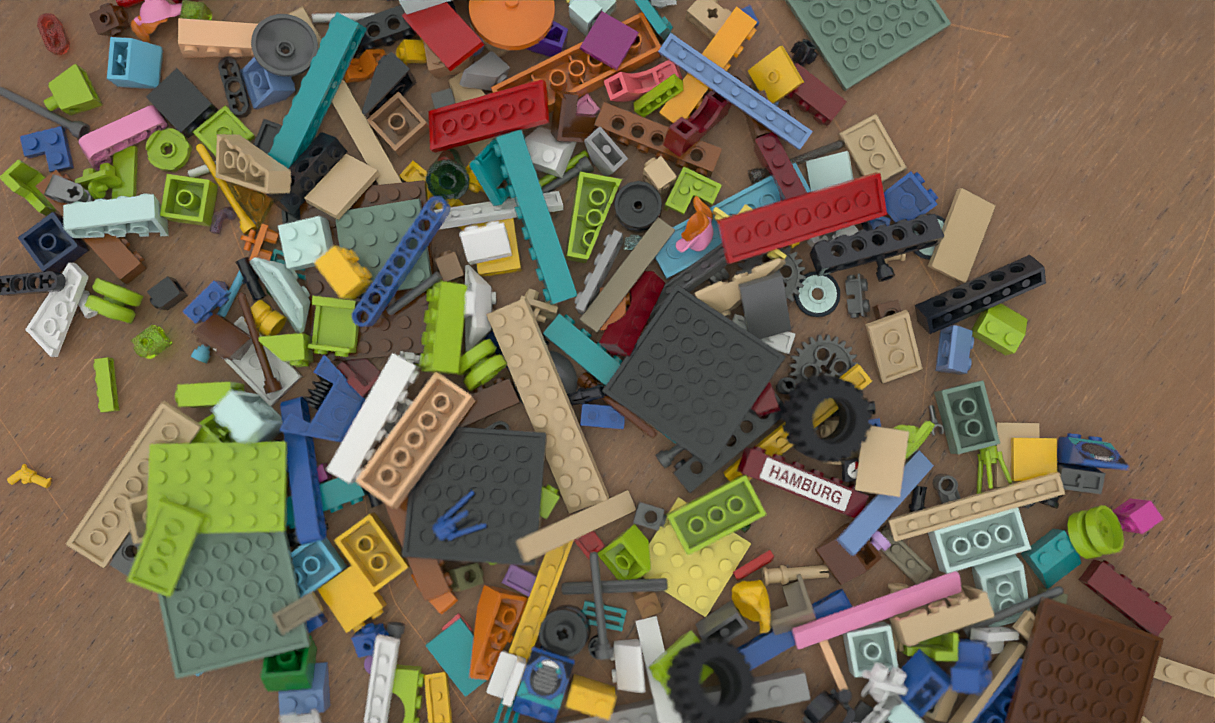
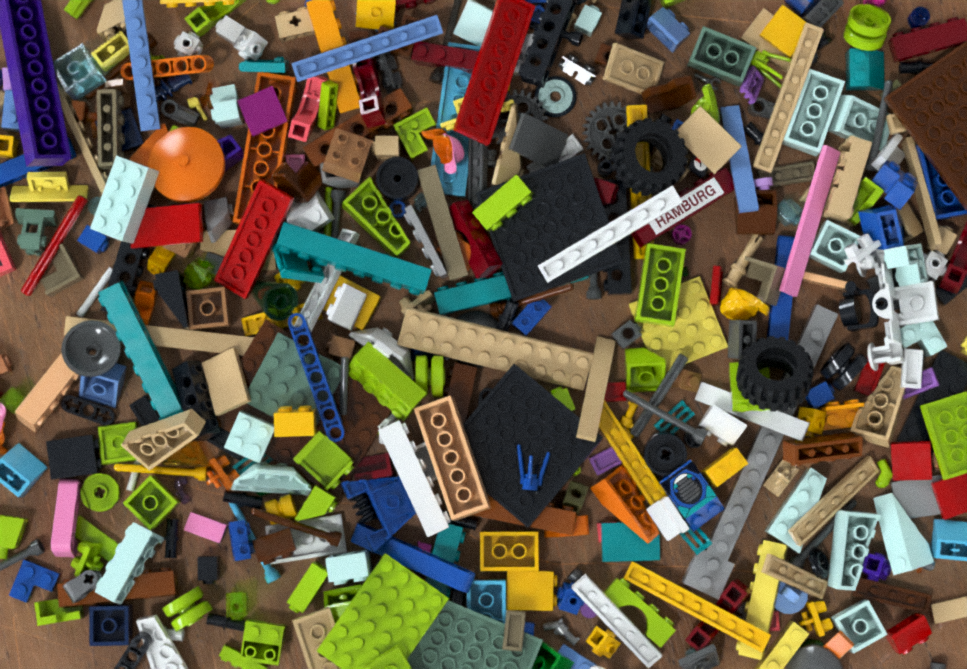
camera: 50 degrees left, 0 degrees up
none -> black pin [164,519,179,558]
none -> clear neon green brick [183,257,215,290]
none -> bright pink tile [184,512,227,543]
none -> black axle [206,612,246,631]
none -> lime slope [240,619,287,666]
none -> medium nougat brick [322,128,373,183]
none -> dark grey hinge [376,52,403,94]
none -> blue bush [389,201,406,219]
none -> lime brick [472,174,534,231]
none -> white plate [538,185,683,283]
none -> light grey piece [543,618,580,646]
none -> light aqua brick [574,4,602,37]
none -> yellow brick [585,626,621,659]
none -> yellow piece [619,401,638,439]
none -> reddish brown panel [641,76,697,114]
none -> magenta wheel [671,225,692,245]
none -> medium lavender tile [739,65,765,104]
none -> clear light blue head [777,198,803,227]
none -> black pin [898,60,937,75]
none -> clear blue wheel [907,7,930,29]

